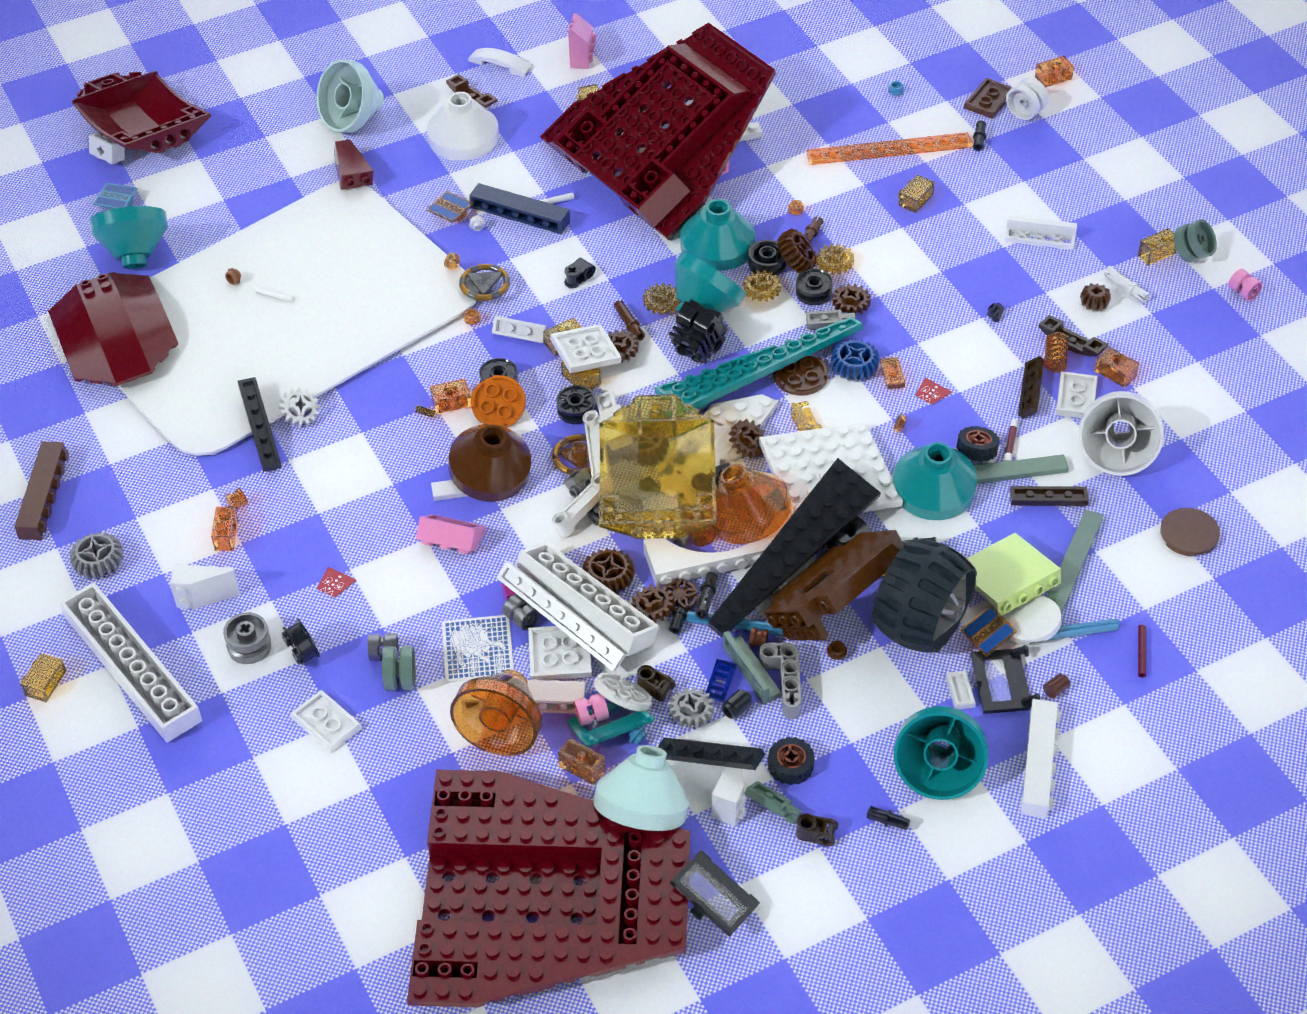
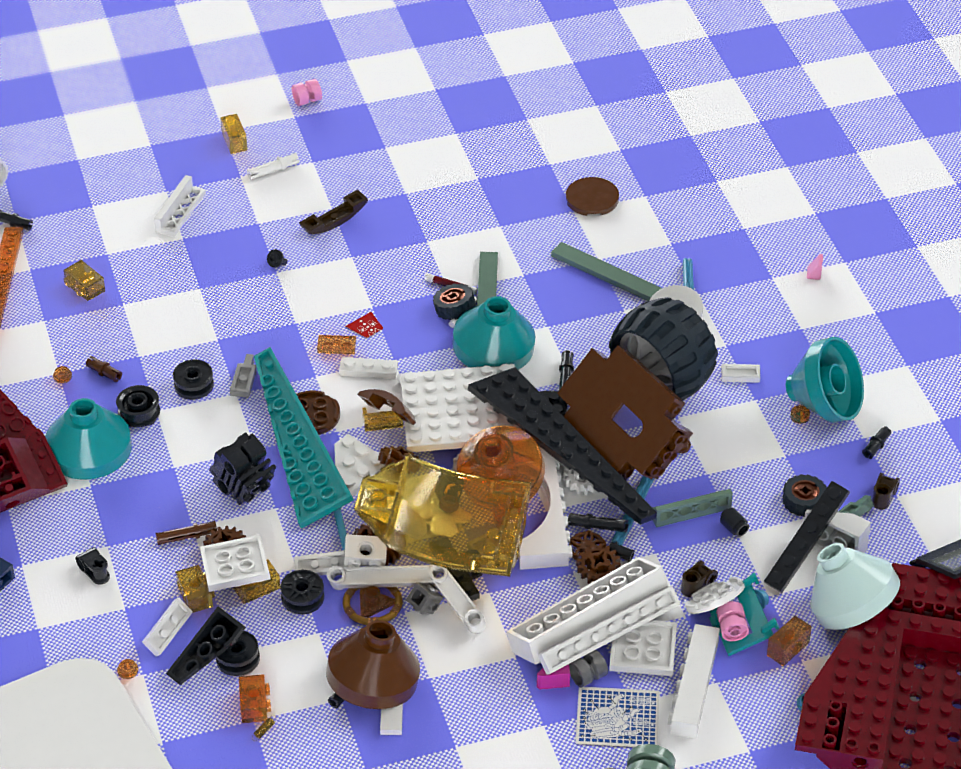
camera: 80 degrees left, 5 degrees down
bright pink slope [416,514,486,554] -> none
clear orange tile [444,252,460,270] -> none
clear orange cone [450,670,542,756] -> none
piece [459,264,510,301] -> none
orange tile [471,375,526,428] -> none
reddish brown gear [582,547,635,595] -> none
clear yellow gear [643,282,680,315] -> none
light grey gear [669,687,714,729] -> none
teal cone [674,251,747,313] -> none
clear blue slope [705,659,737,702] -> none
clear yellow gear [743,270,781,302] -> none
copper wheel [749,627,768,647] -> none
light grey beam [759,643,801,719] -> none
reddish brown gear [777,228,817,274] -> none
clear yellow gear [817,243,854,275] -> none
blue gear [830,338,880,382] -> none
gear [832,283,871,316] -> none
tile [893,413,907,433] -> none
yellowish green panel [966,533,1061,617] -> none
black piece [971,645,1041,714] -> none
plate [1009,486,1089,506] -> none
dark brown plate [1018,356,1044,419] -> none
white brick [1020,699,1061,818] -> none
reddish brown piece [1043,673,1071,699] -> none
clear orange piece [1044,332,1069,373] -> none
white tile [1056,371,1098,418] -> none
white cone [1079,391,1164,476] -> none
reddish brown gear [1080,283,1111,312] -> none
clear orange brick [1094,347,1140,388] -> none
piece [1138,624,1146,678] -> none
sand green wheel [1174,219,1217,263] -> none
none -> black wedge [166,606,246,685]
none -> white plate [339,357,398,379]
none -> reddish brown slope [357,389,416,425]
none -> bright pink slope [807,254,823,280]

